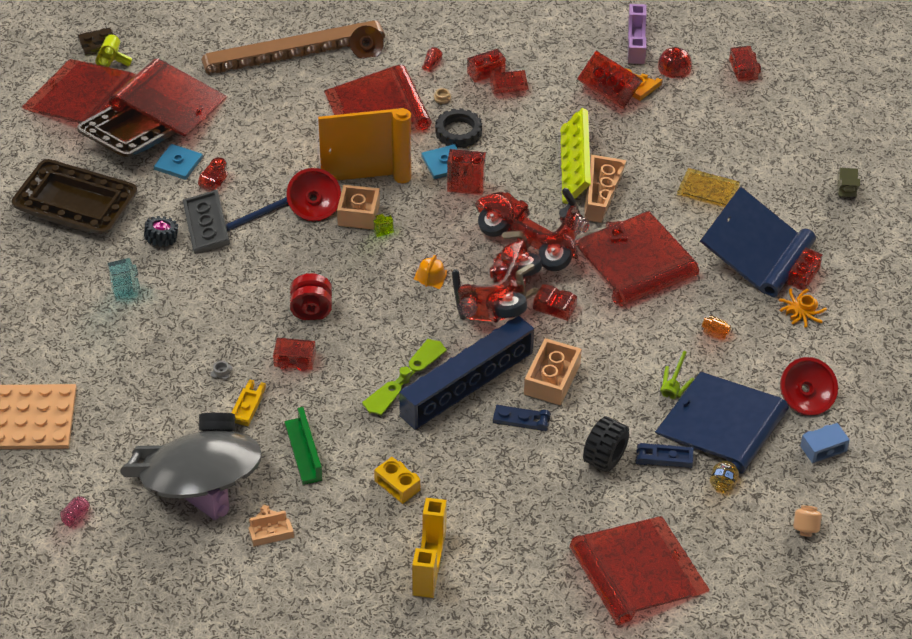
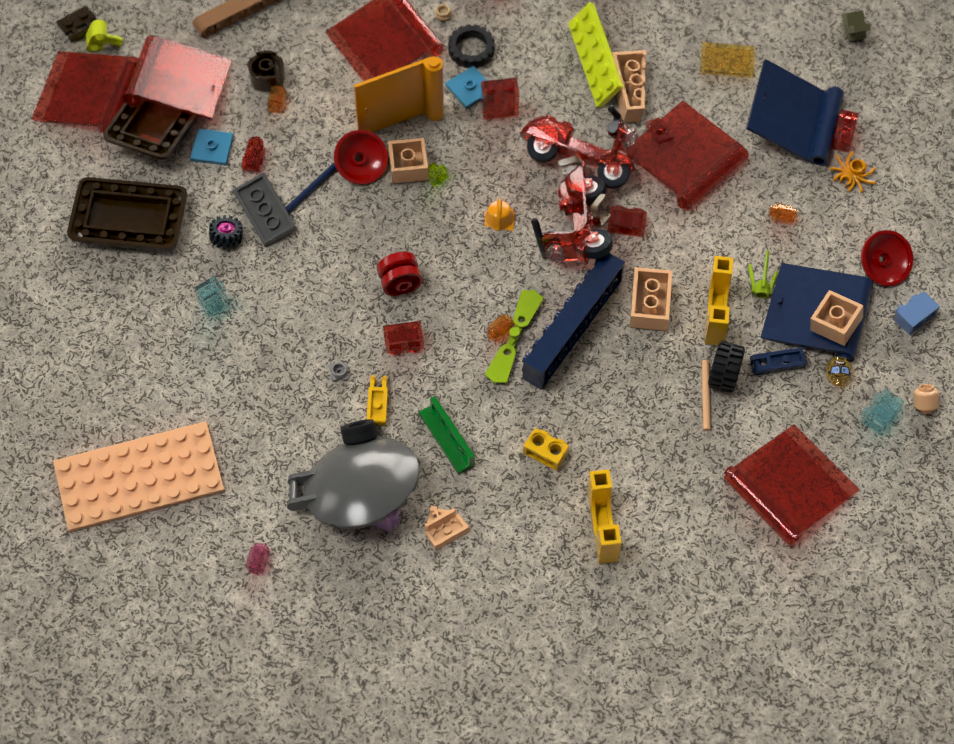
camera: 15 degrees left, 15 degrees up
dark blue plate [493,405,551,431] -> none
none -> dark brown brick [248,50,285,92]
none -> clear orange brick [267,86,287,113]
none -> clear orange brick [486,314,514,341]
none -> light nougat bar [702,360,711,431]
none -> yellow arch [704,256,733,345]
none -> light nougat brick [810,290,863,346]
none -> clear light blue brick [860,388,904,436]

